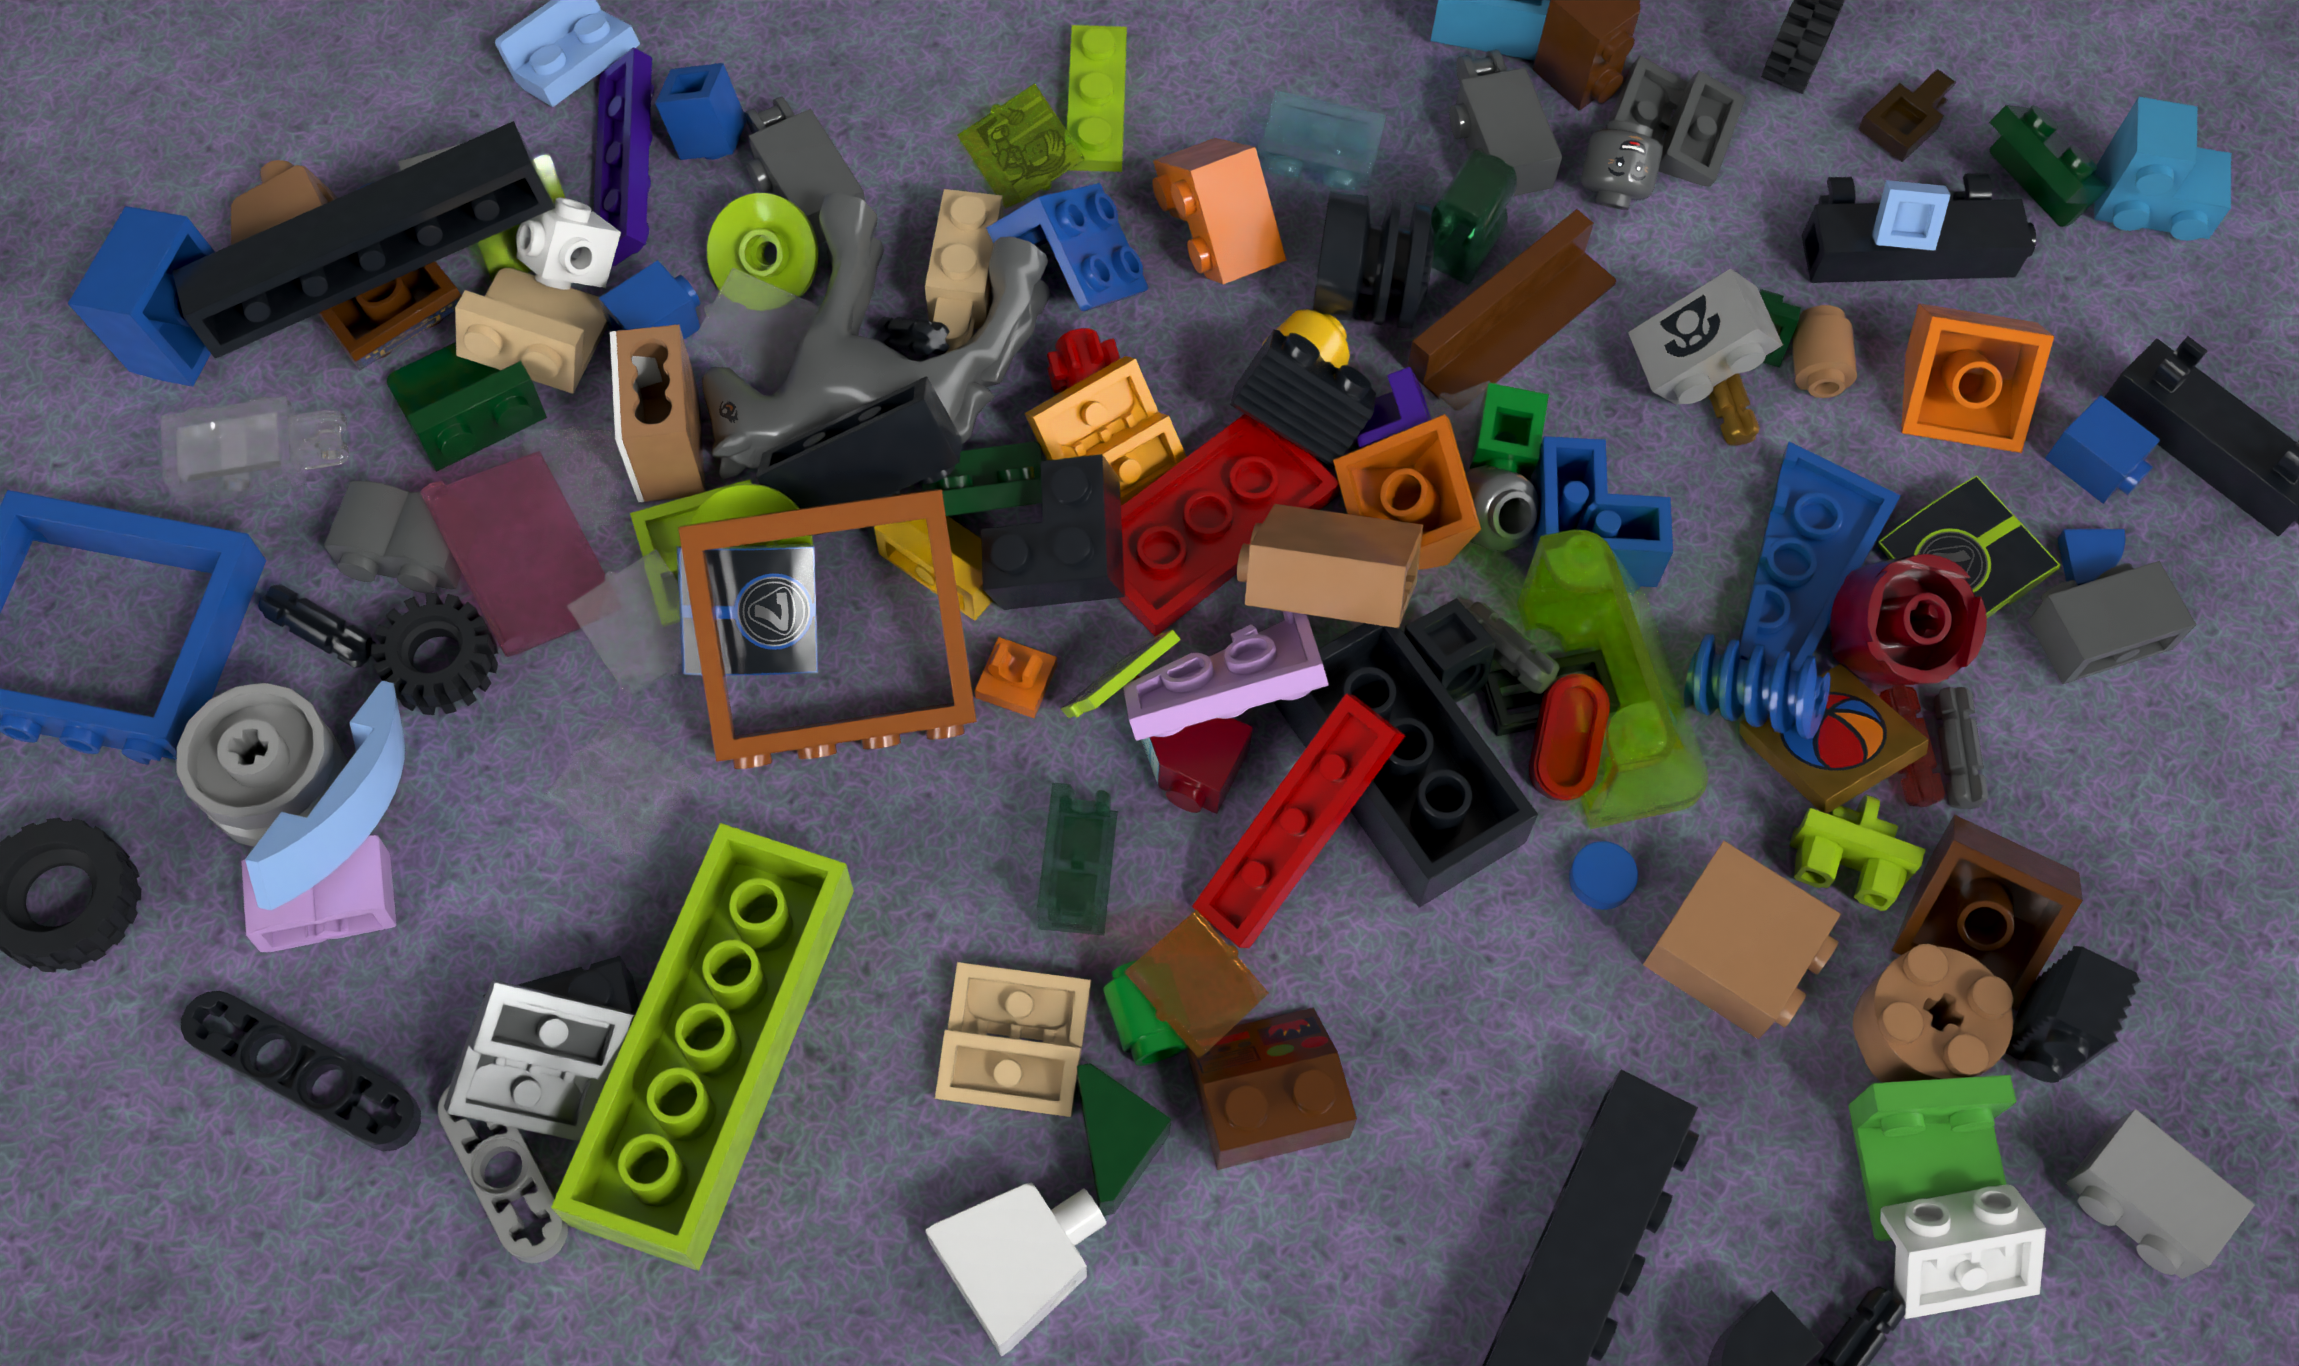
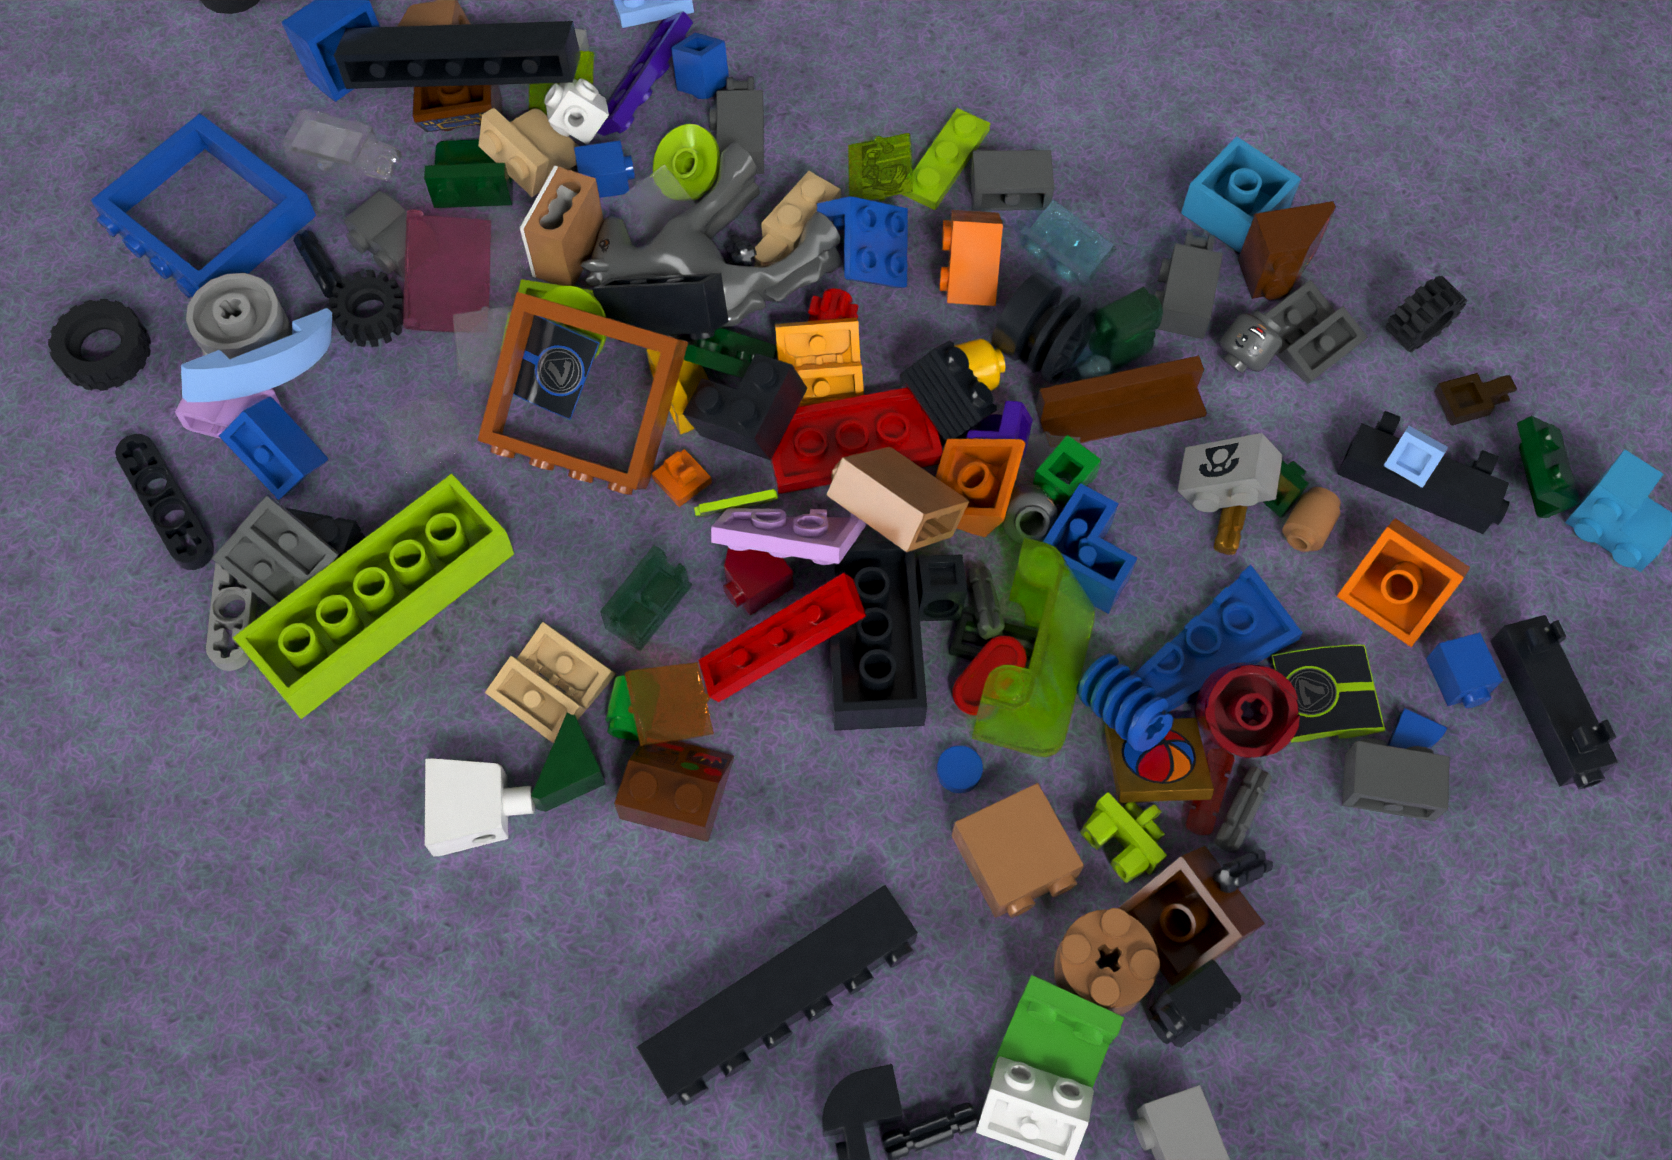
camera: 30 degrees right, 0 degrees up
none -> blue panel [219,397,328,500]
none -> dark grey brick [970,149,1054,211]
none -> clear light blue hinge [1077,355,1113,380]
none -> black axle [1213,849,1273,893]

